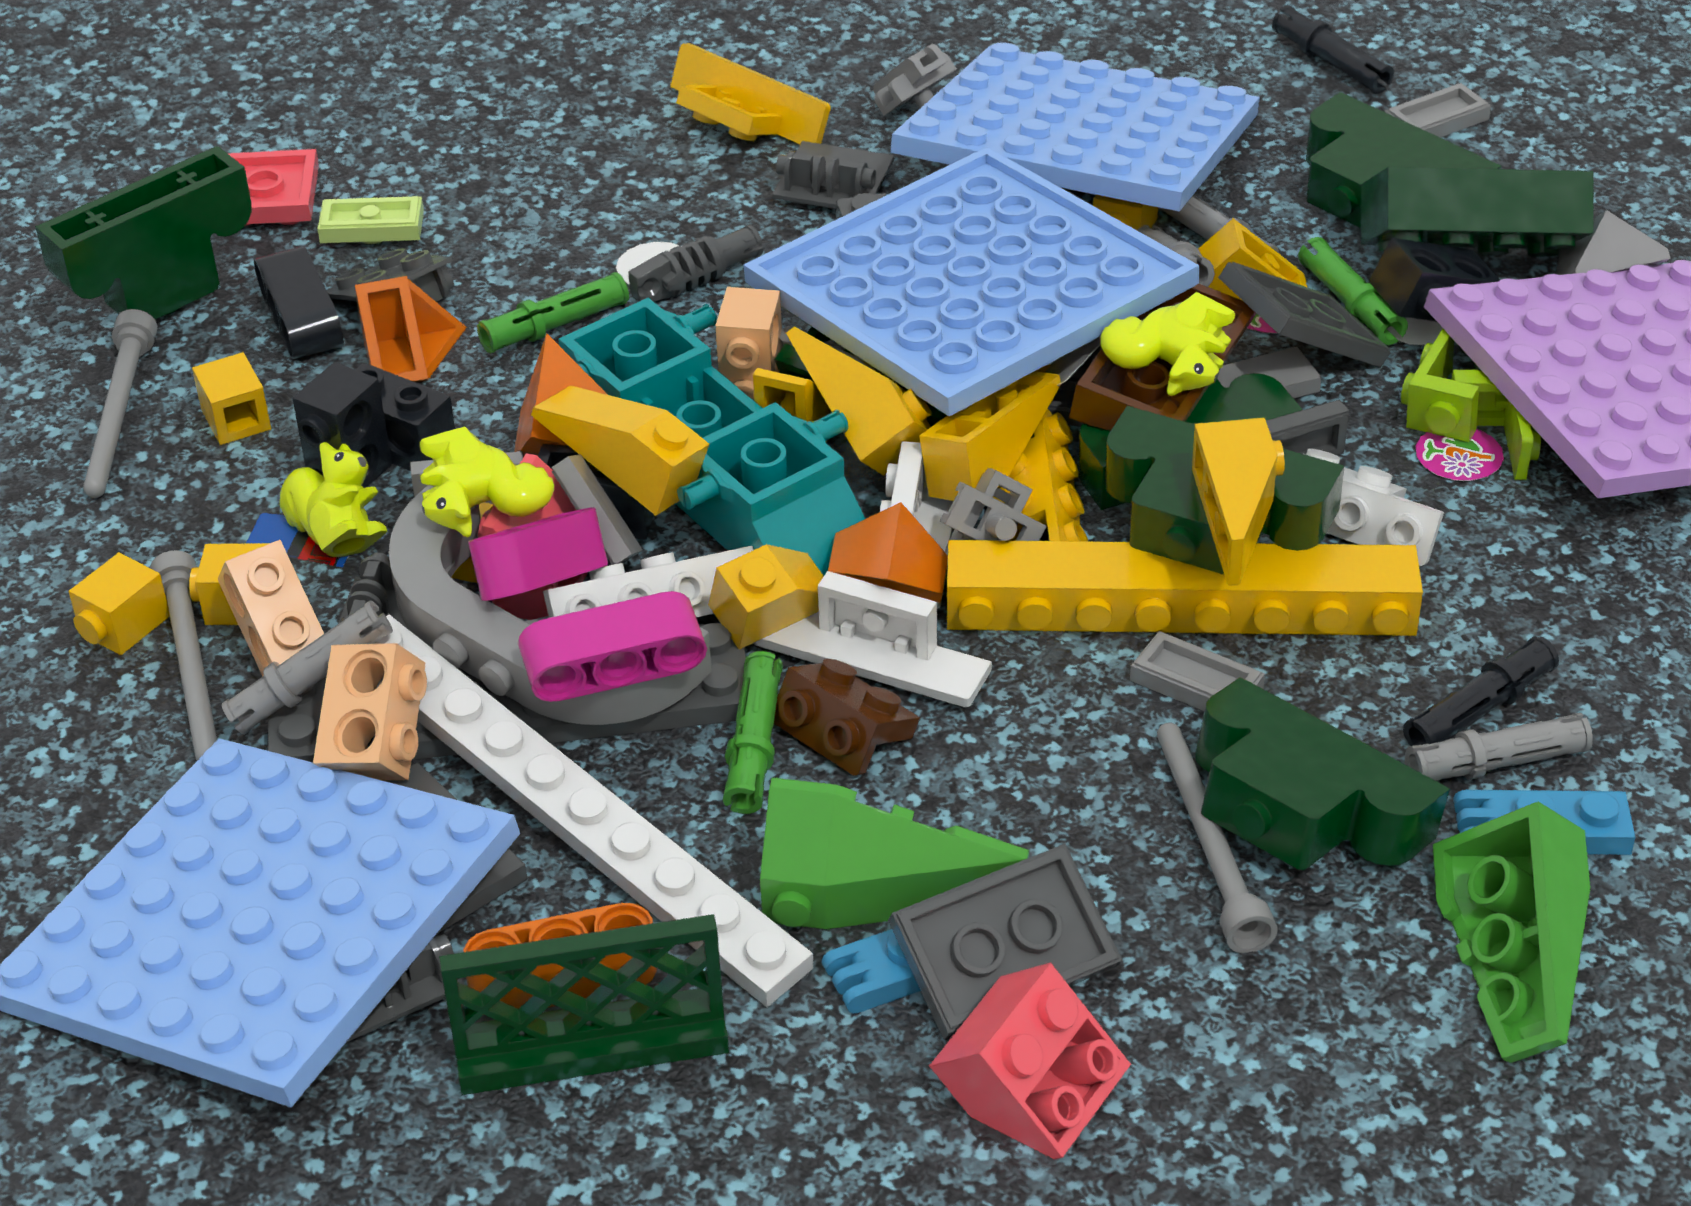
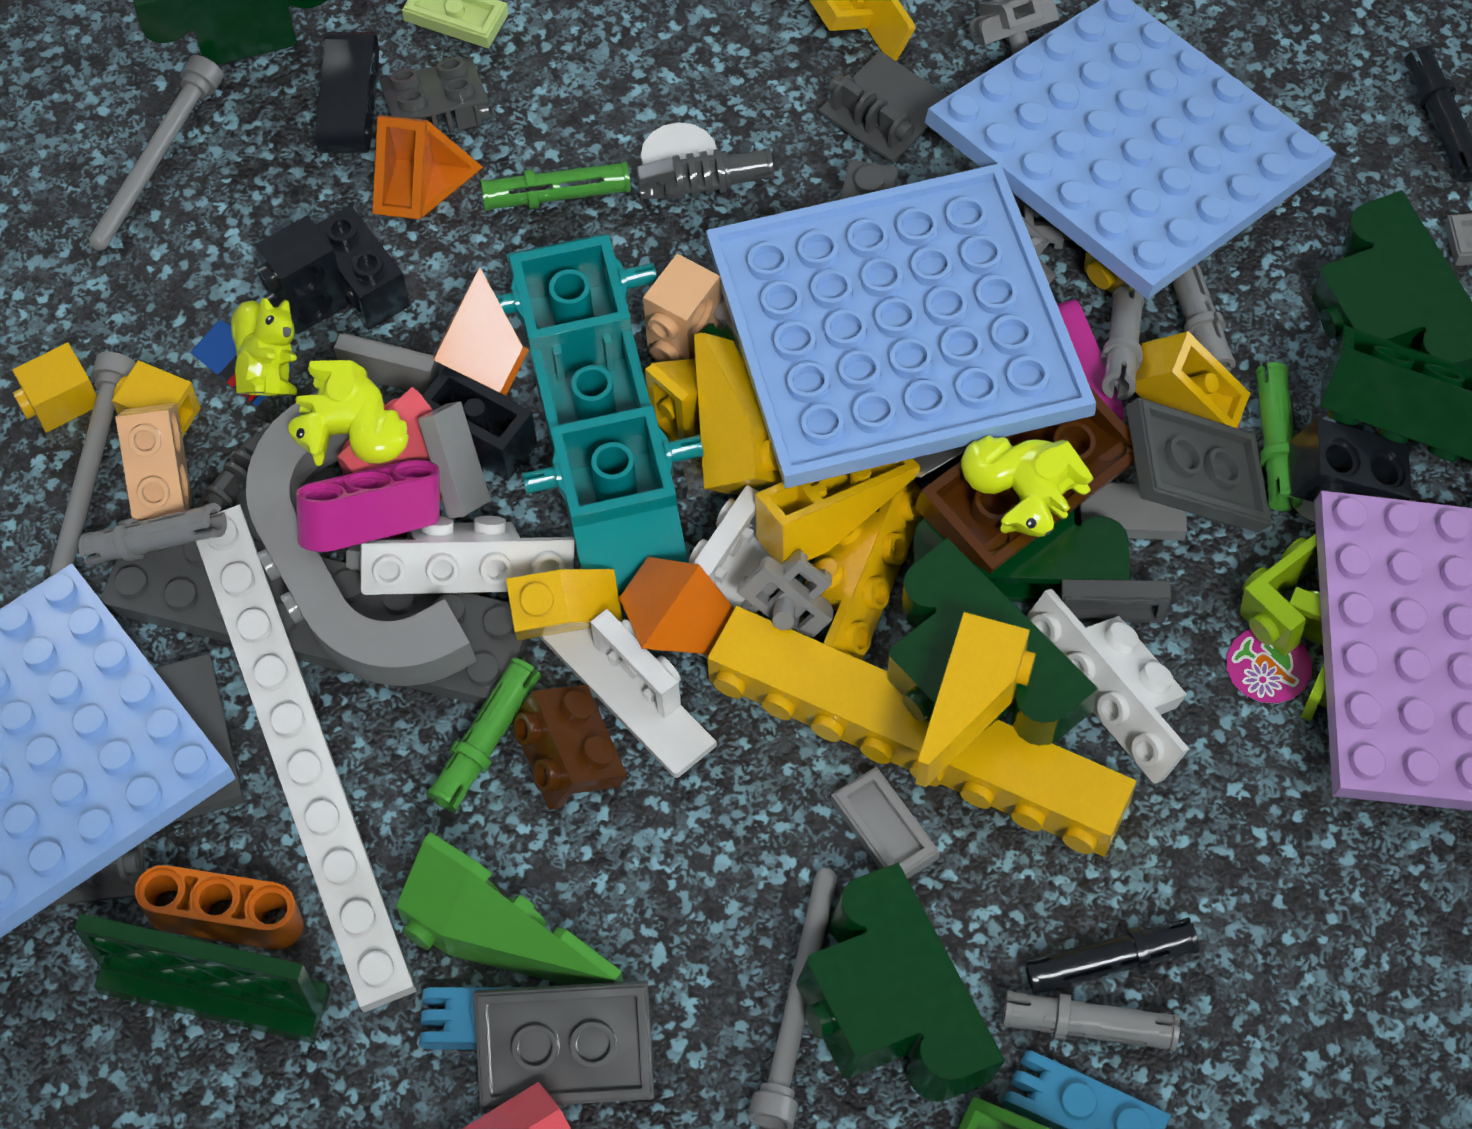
camera: 25 degrees right, 20 degrees up
yellow brick [192,352,271,445] -> none
light nougat brick [313,643,427,781] -> none
dark pink beam [518,591,707,702] -> none
yellow slope [531,385,709,516] -> none

